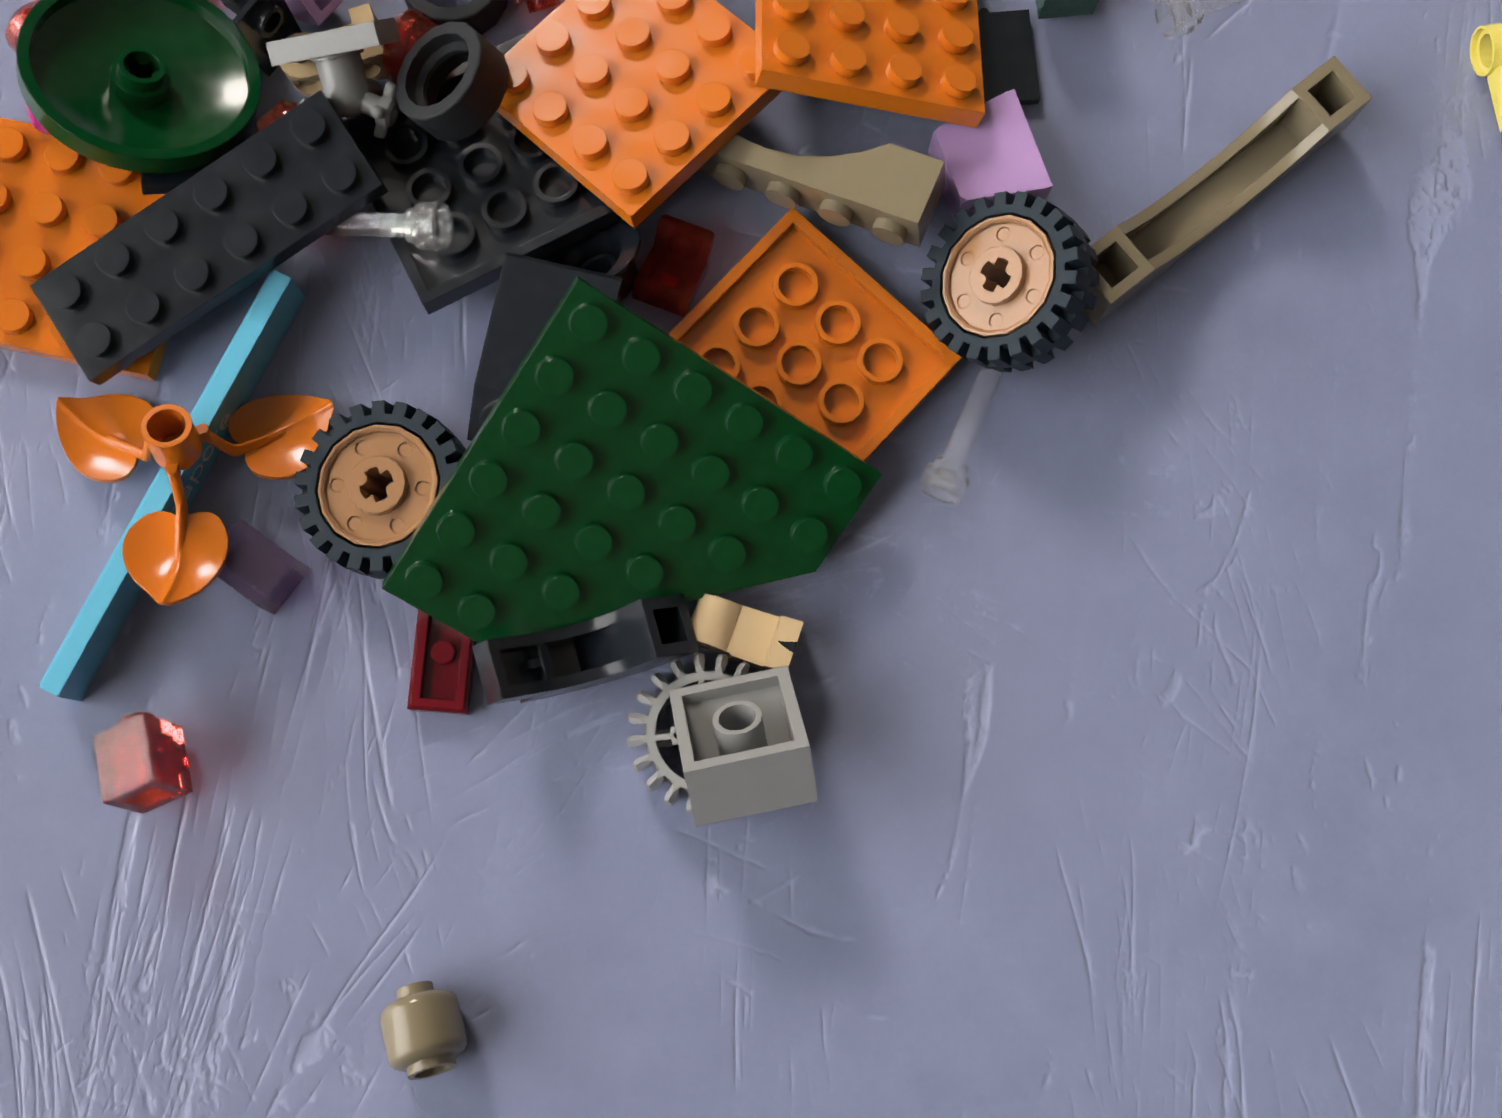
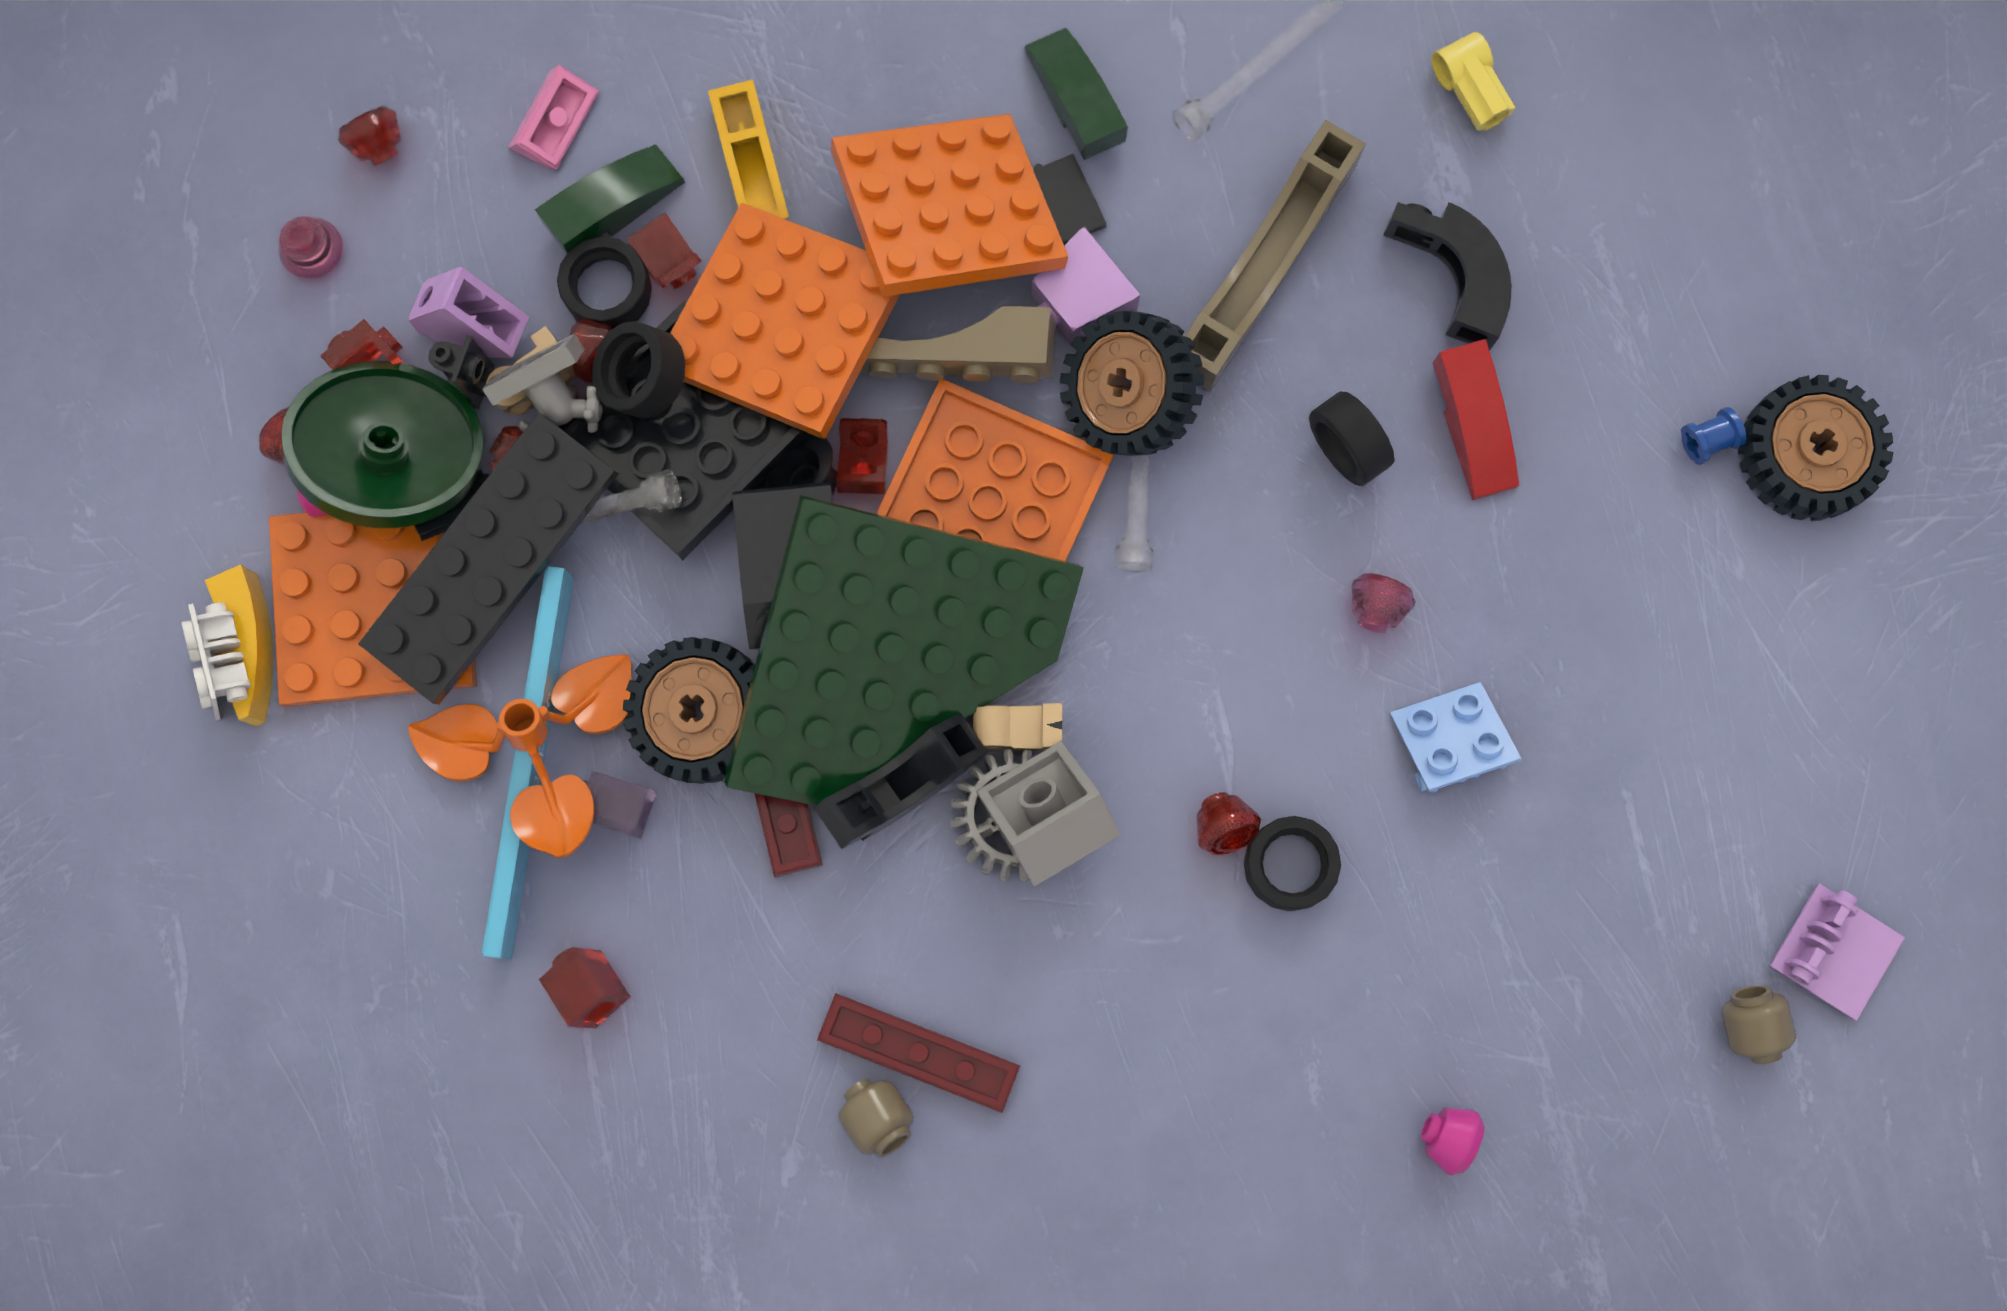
camera: 15 degrees left, 0 degrees up
none -> dark red tile [817,993,1020,1113]
none -> clear red cone [1196,792,1261,855]
none -> black tyre [1243,816,1341,911]
none -> black tyre [1309,391,1395,486]
none -> clear pink cone [1351,573,1416,633]
none -> black arch [1383,202,1512,351]
none -> light blue hinge [1390,682,1521,793]
none -> red slope [1432,339,1519,500]

